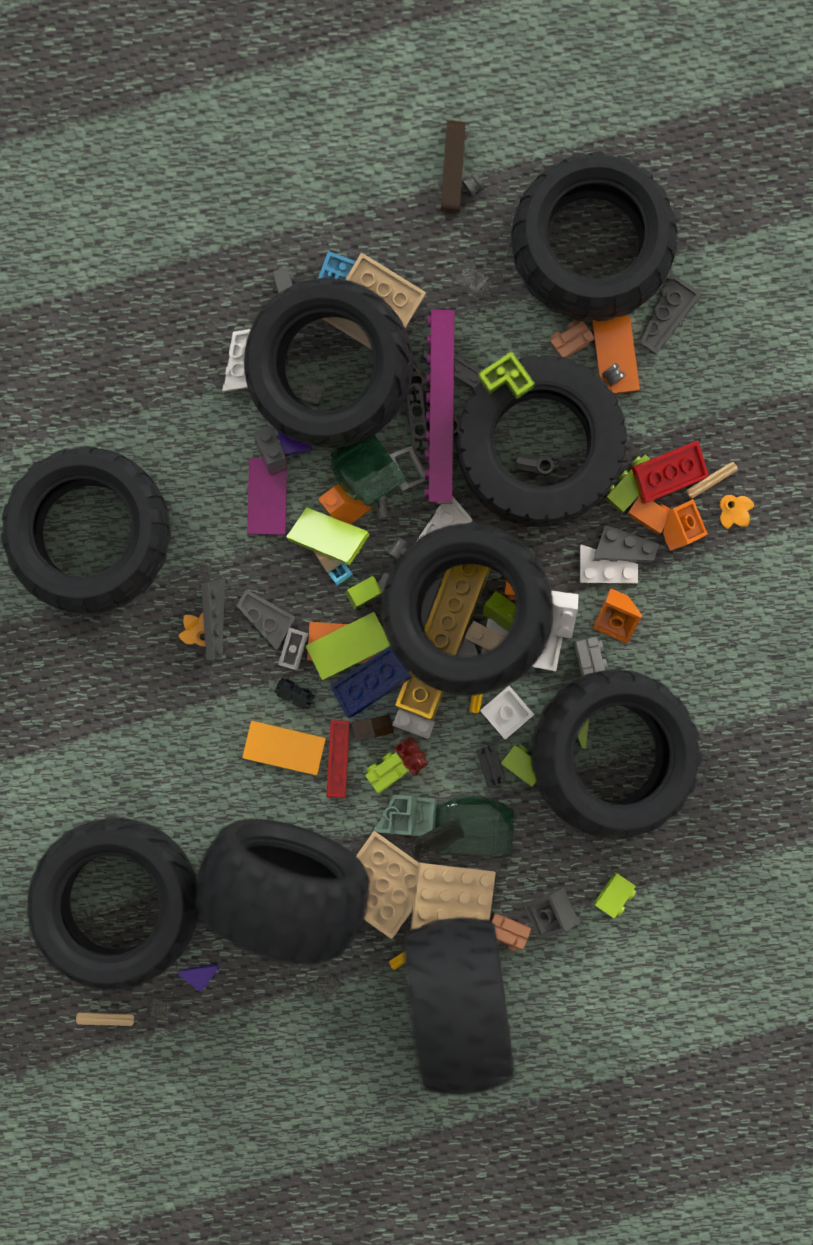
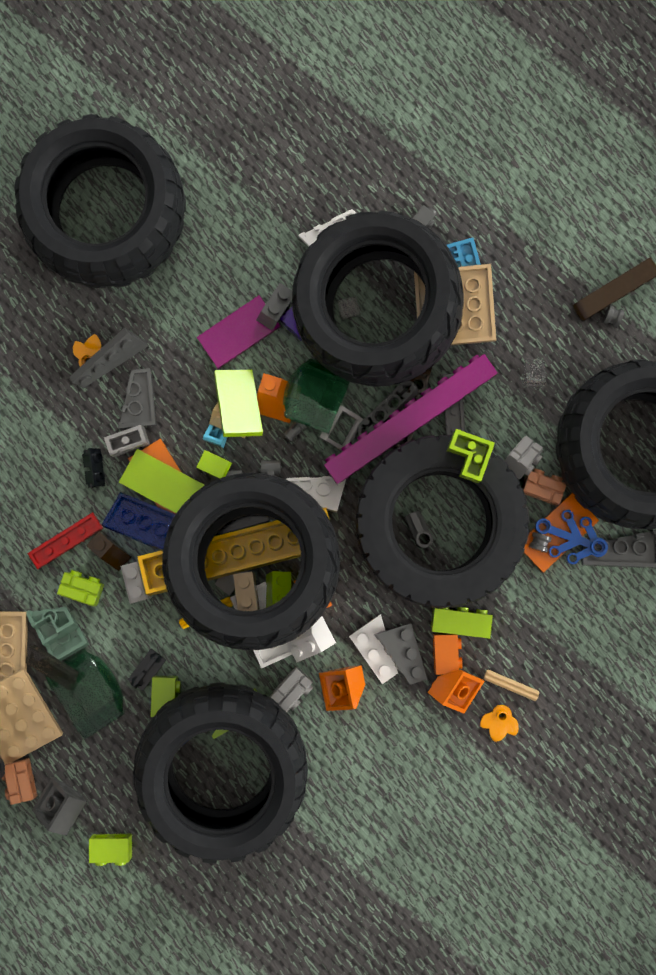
camera: 55 degrees right, 0 degrees up
light orange tile [242,721,326,776] -> none
clear red hips [395,737,428,776] -> none
white plate [480,686,534,739] -> none
red tile [631,441,709,504] -> none
none -> light grey brick [505,436,543,479]
none -> blue plant [535,510,608,565]

